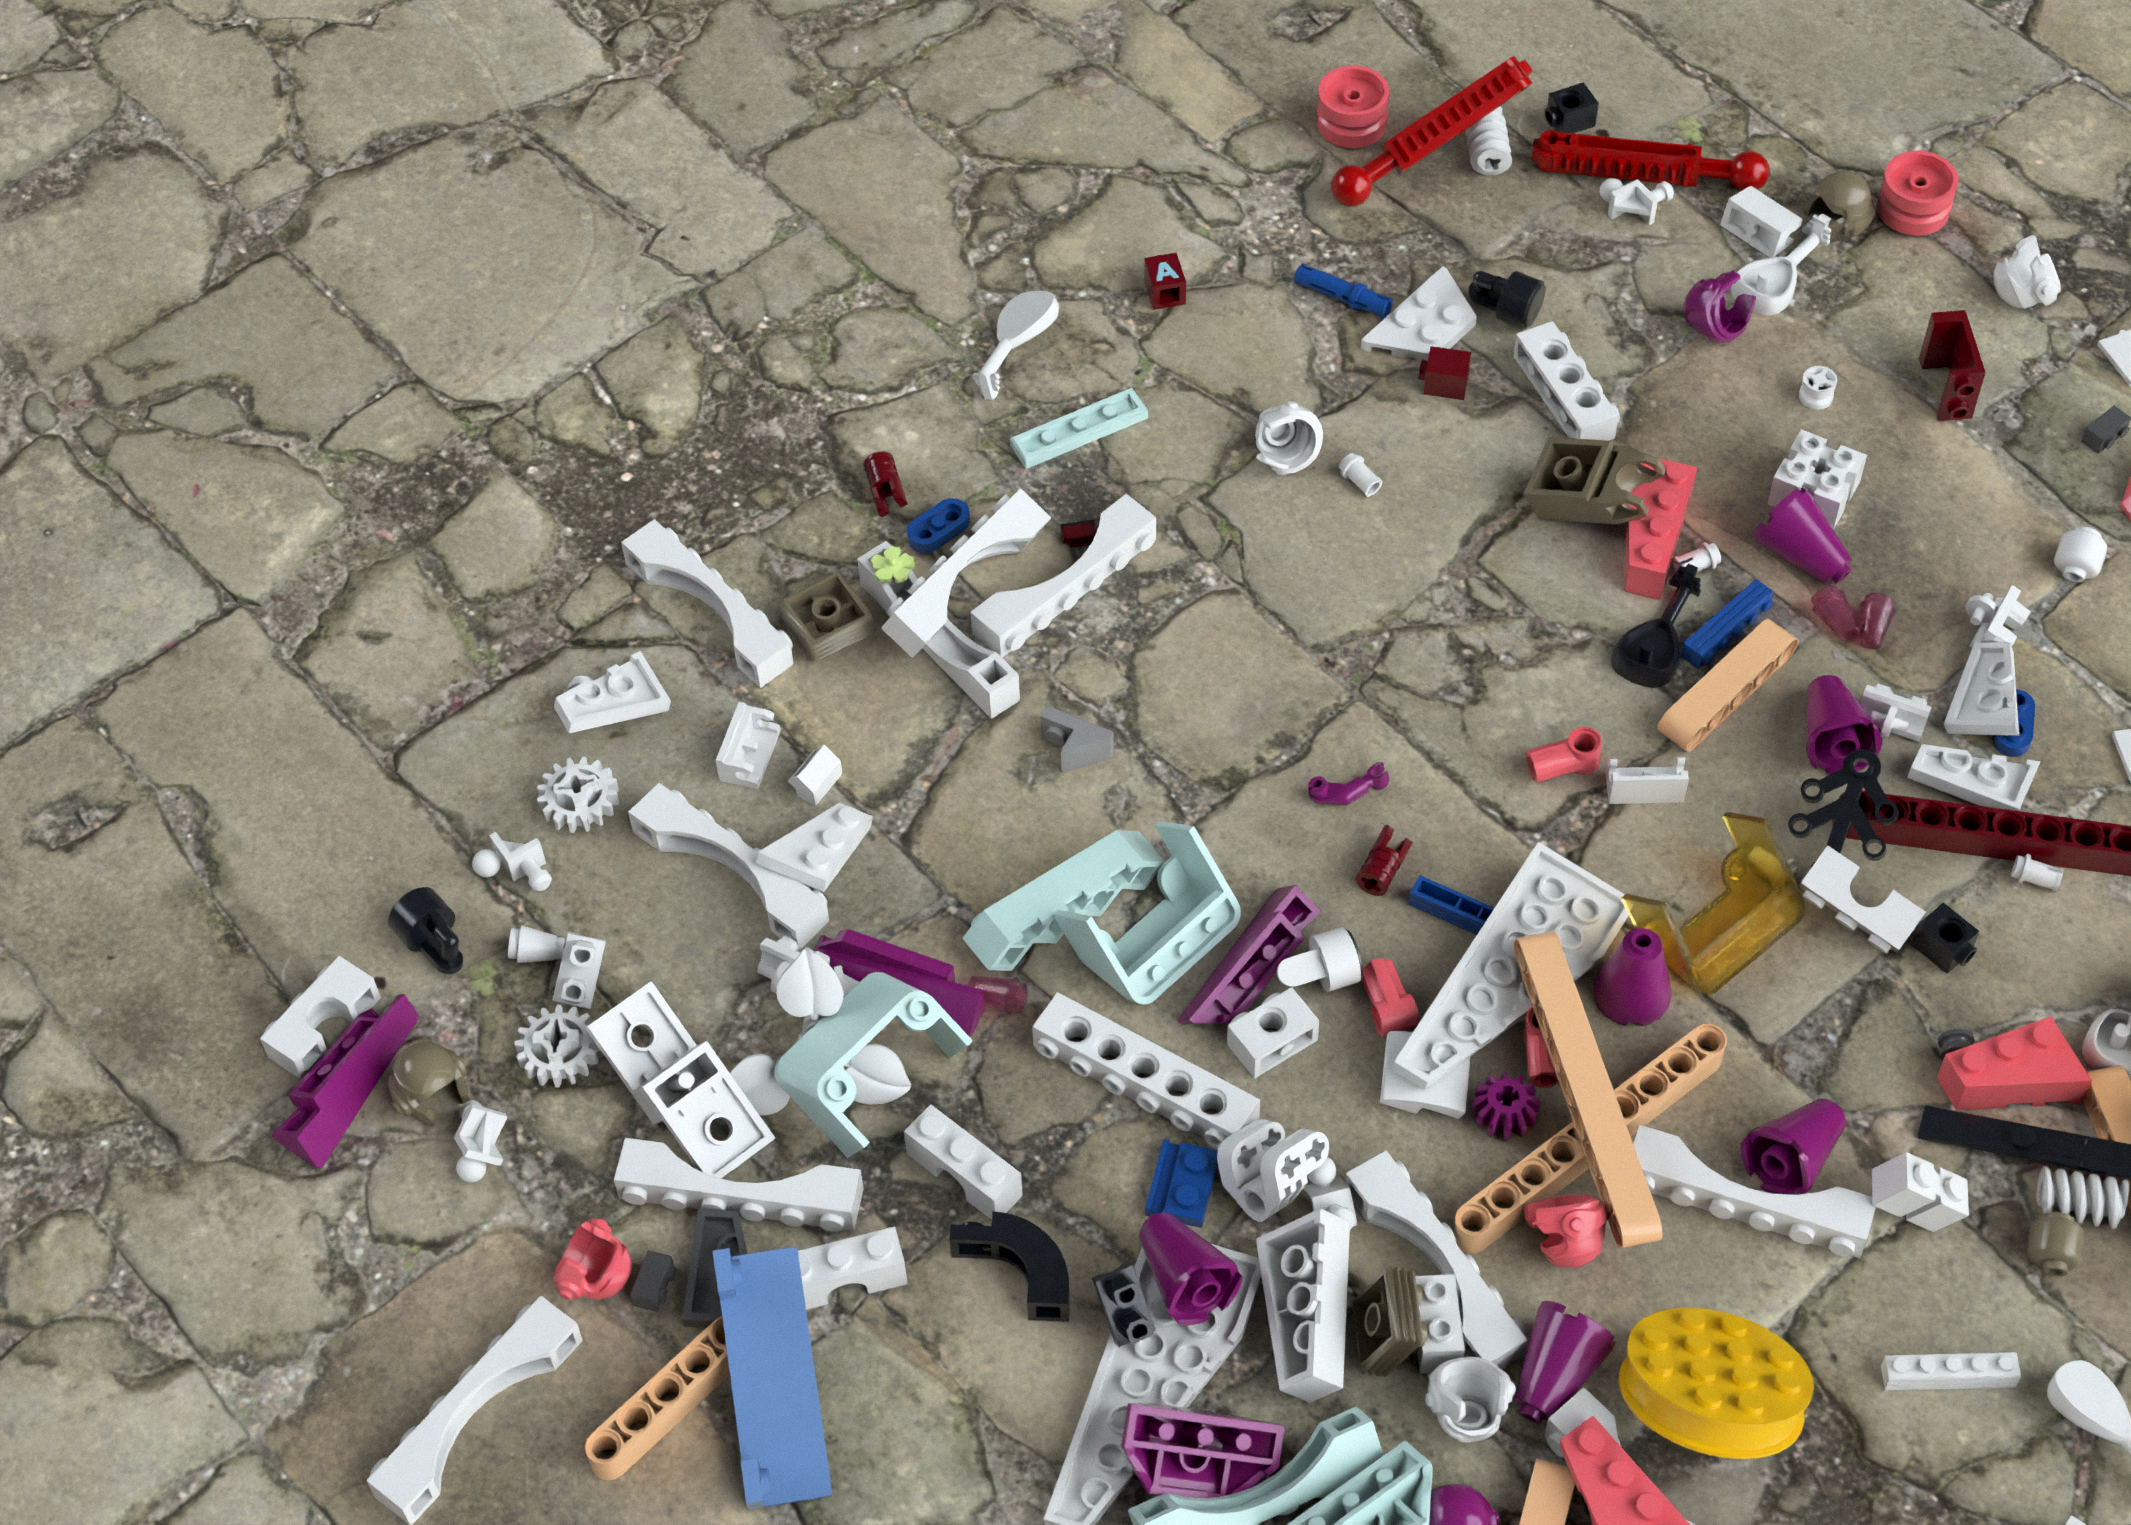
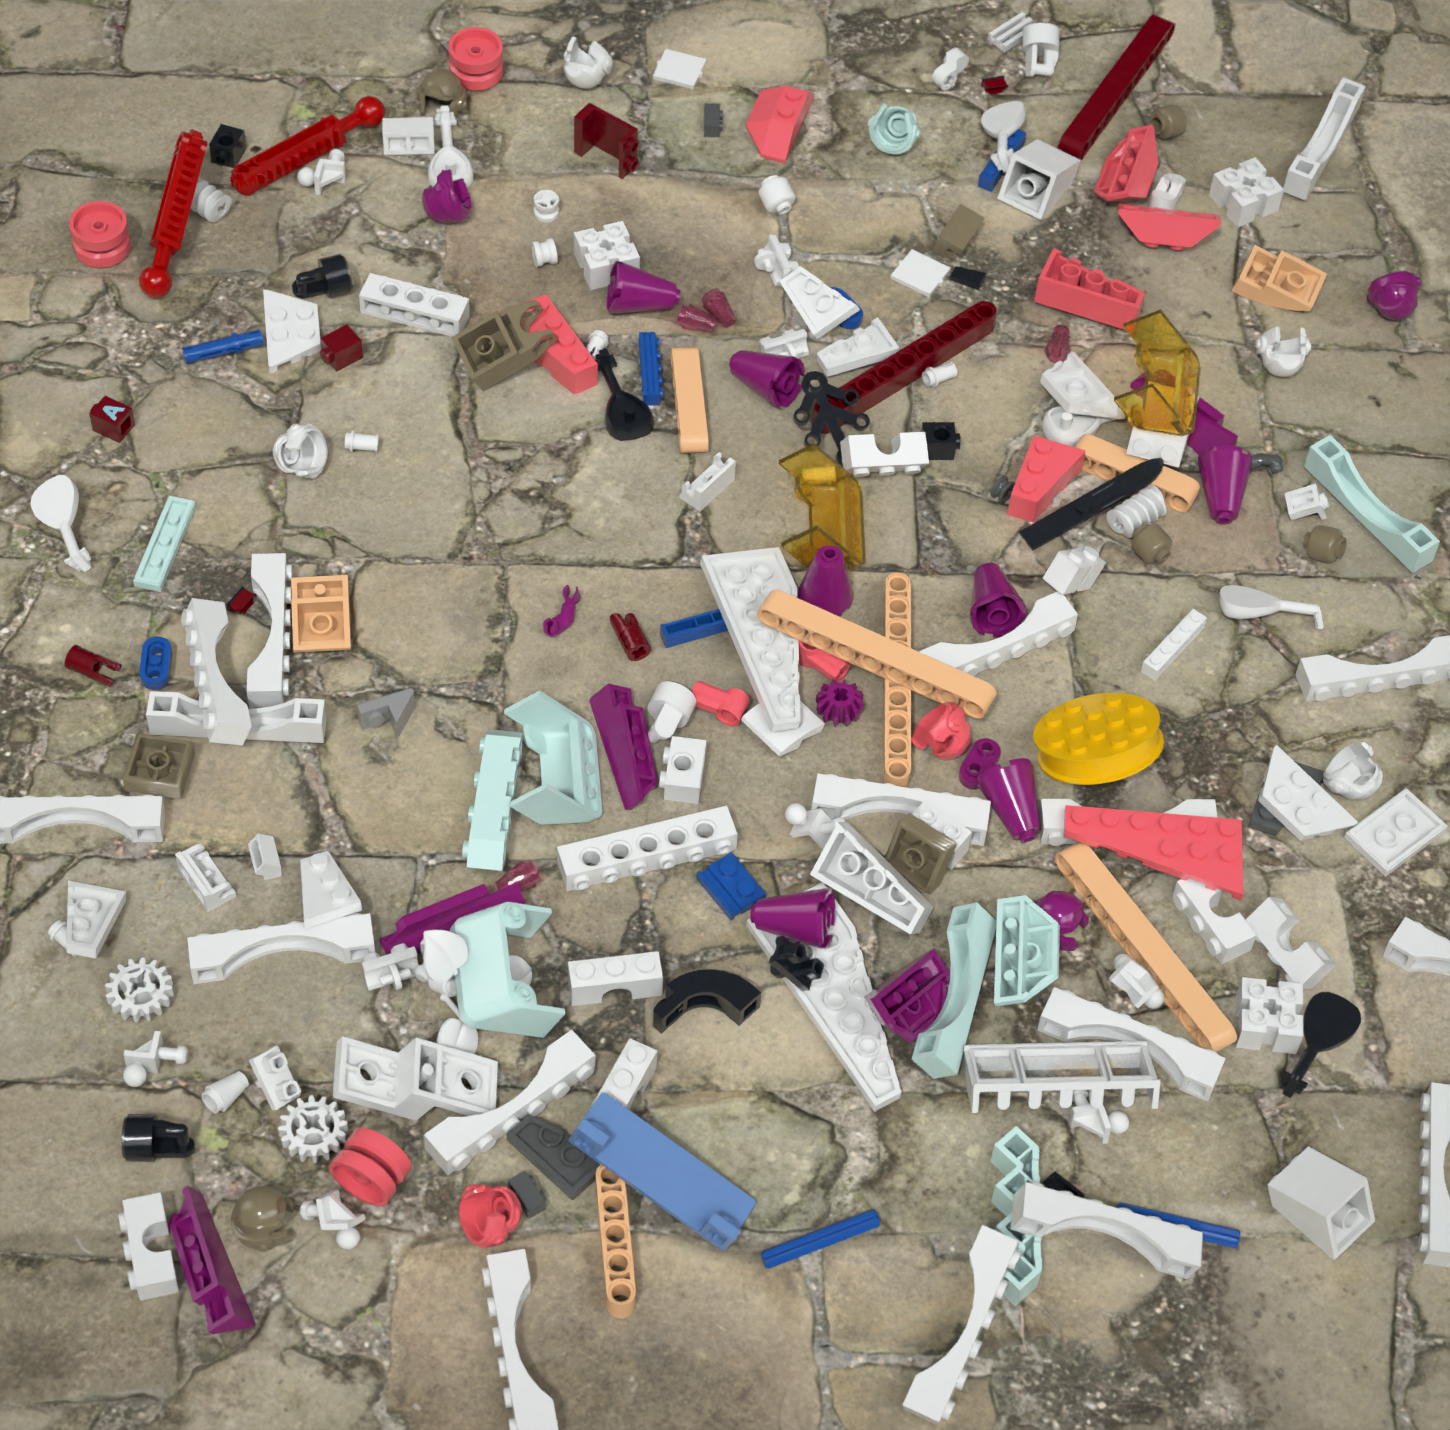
camera: 55 degrees left, 0 degrees up
yellowish green plant [871,546,915,583] -> none
white piece [1217,1119,1329,1222] -> none
white helmet [1425,1357,1516,1443] -> none
coral piece [1526,727,1602,783] -> none
none -> light nougat slope [291,575,351,653]
none -> coral wheel [329,1128,412,1207]
none -> white wheel [531,238,558,267]
none -> magenta plate [959,738,1001,790]

